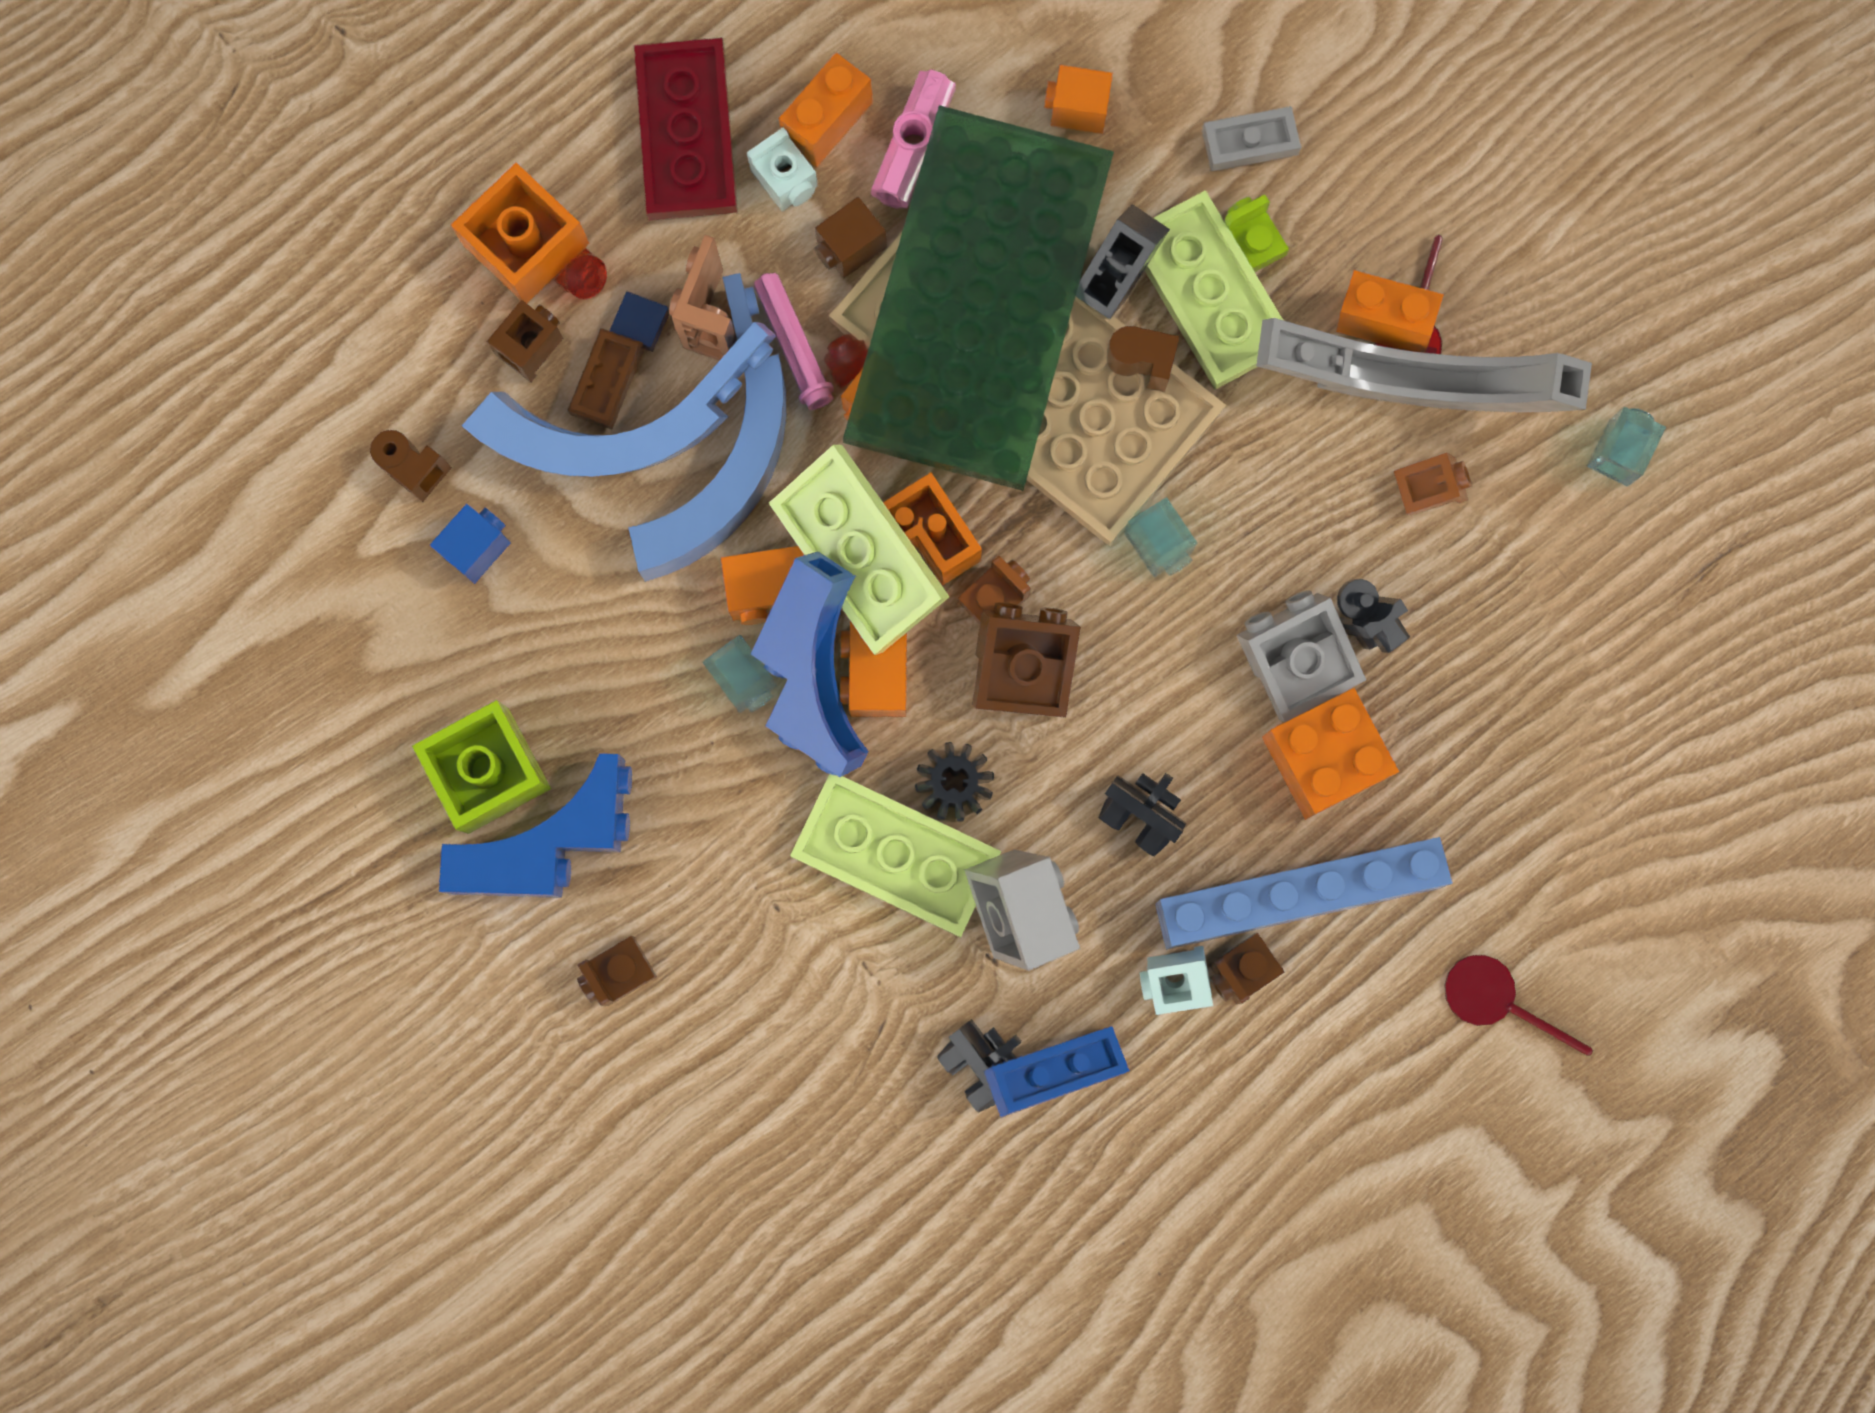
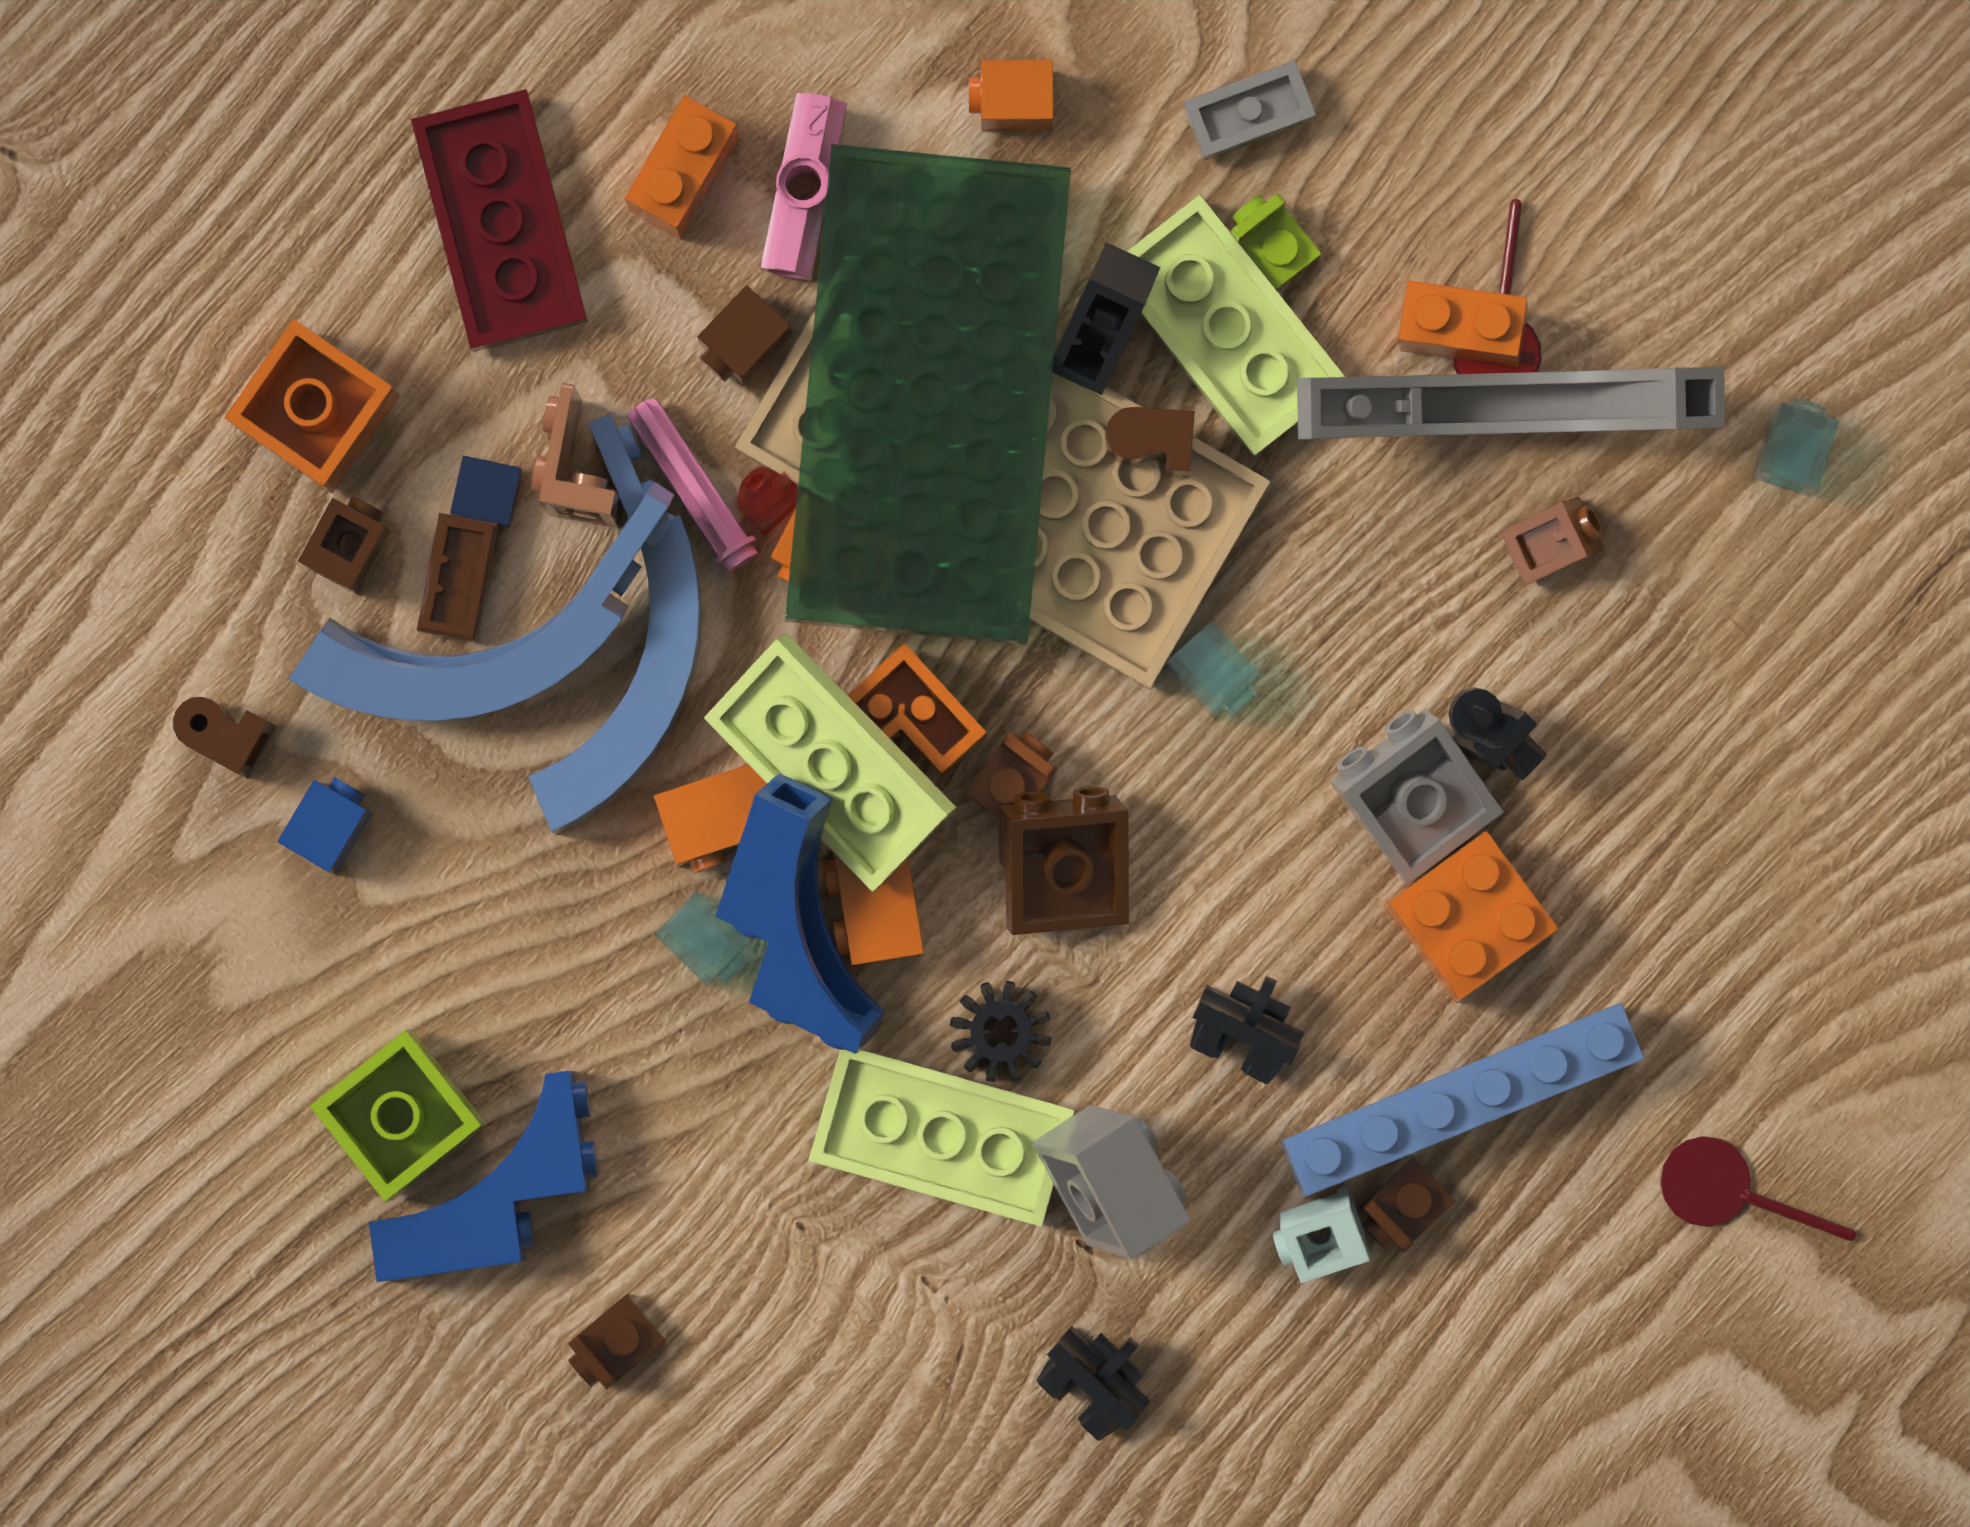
camera: 10 degrees left, 5 degrees up
clear red plate [554,248,607,299] -> none
light aqua brick [747,127,818,211] -> none
blue plate [984,1026,1130,1118] -> none

